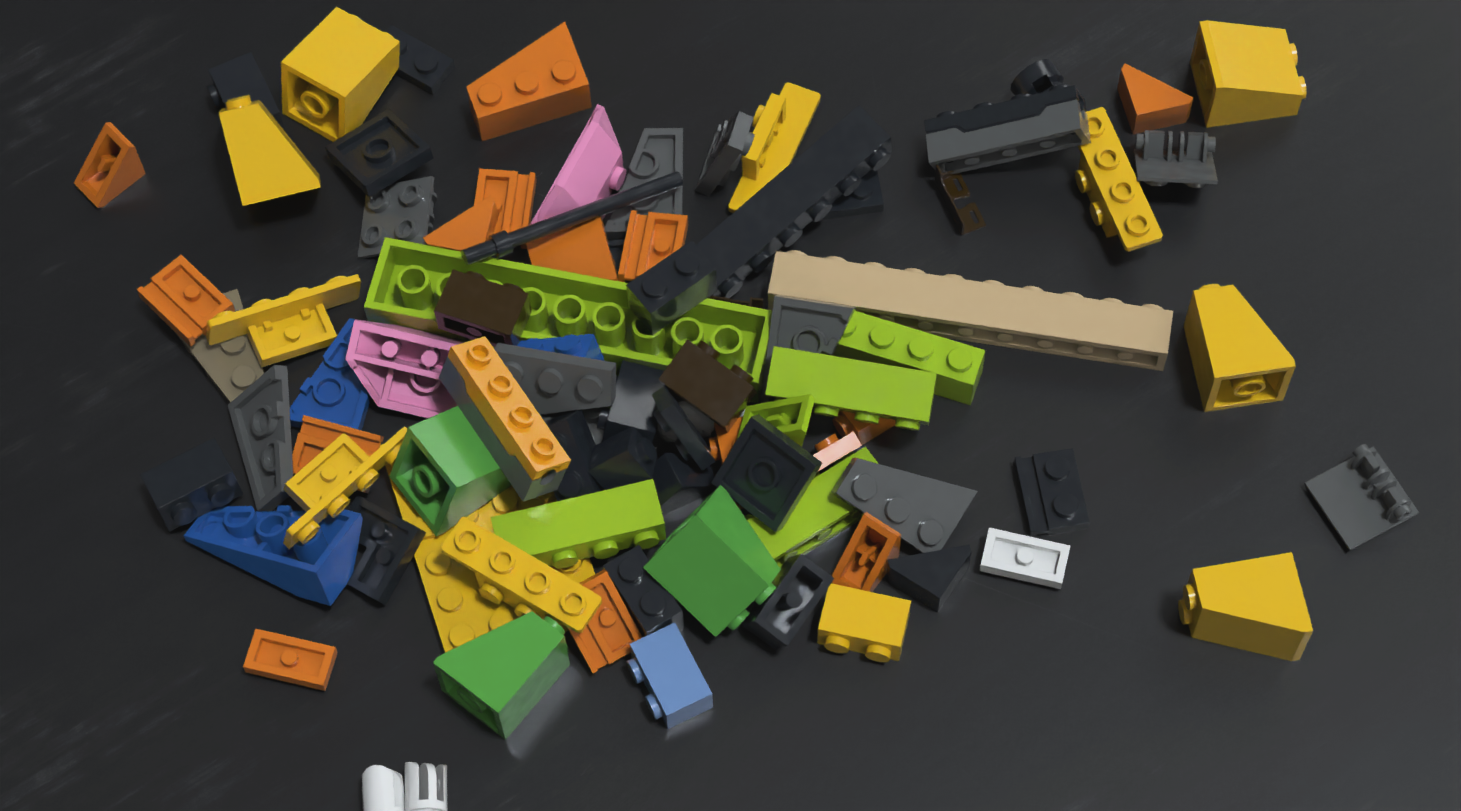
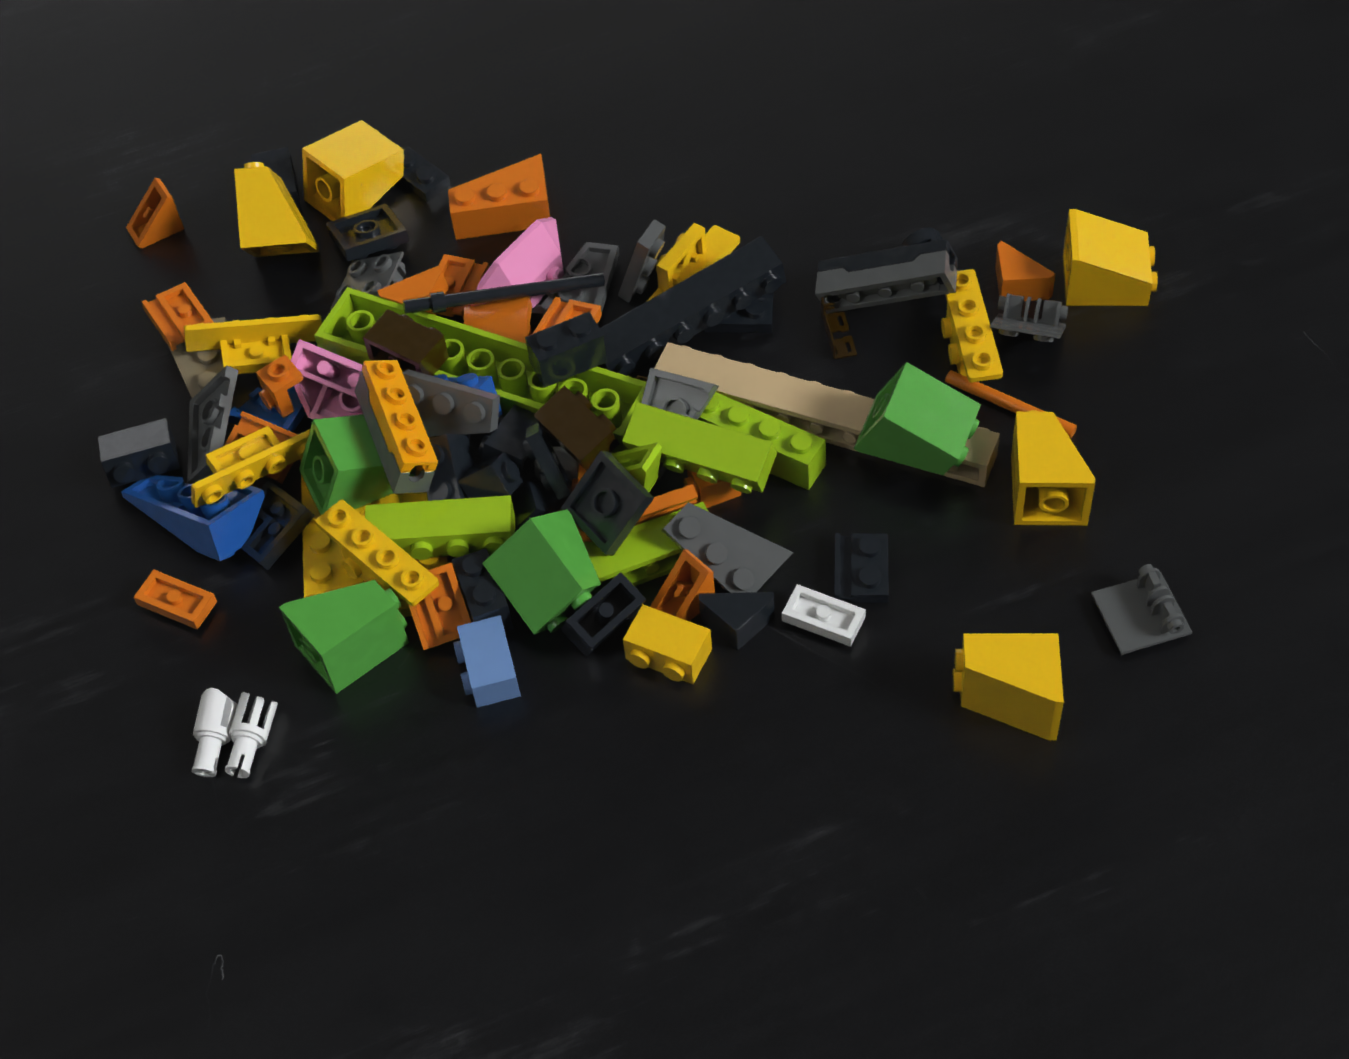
camera: 15 degrees right, 10 degrees down
none -> orange bracket [256,355,303,418]
none -> bright green slope [854,362,981,475]
none -> orange bar [945,370,1077,438]

